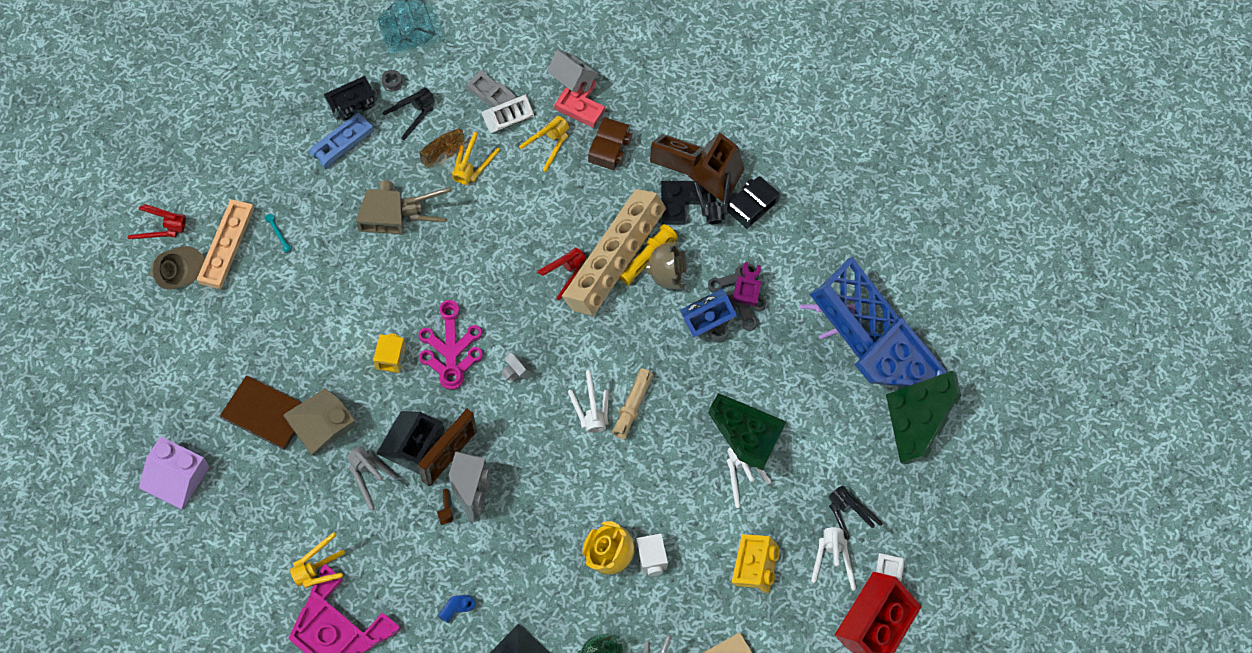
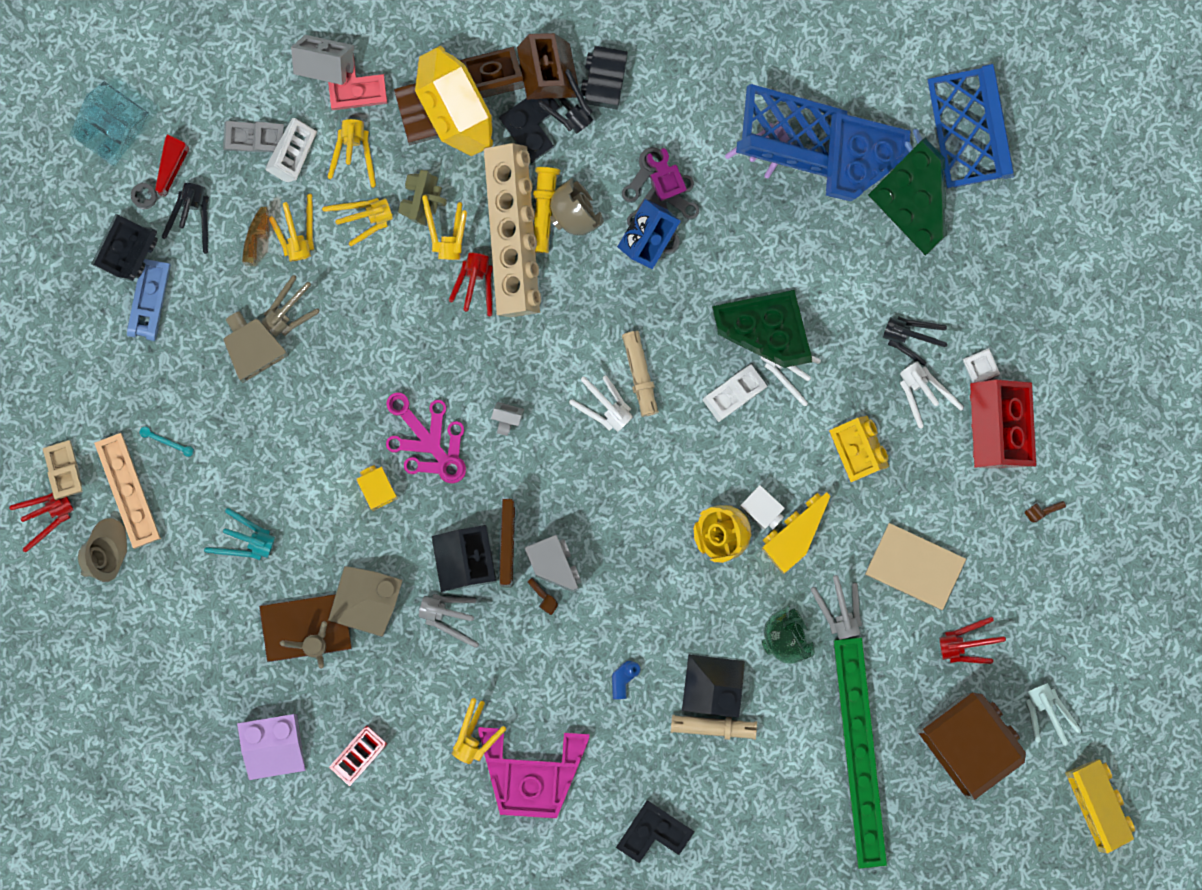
camera: 30 degrees left, 20 degrees up
none -> tan slope [42,440,83,500]
none -> red slope [155,134,190,197]
none -> teal plant [204,508,275,561]
none -> dark tan plant [280,621,327,669]
none -> yellow plant [322,198,393,246]
none -> slope [329,725,388,786]
none -> olive hips [398,170,447,226]
none -> yellow wedge [415,46,493,156]
none -> yellow plant [422,195,467,260]
none -> white slope [702,364,768,422]
none -> yellow slope [761,492,830,574]
none -> blue fence [928,64,1015,189]

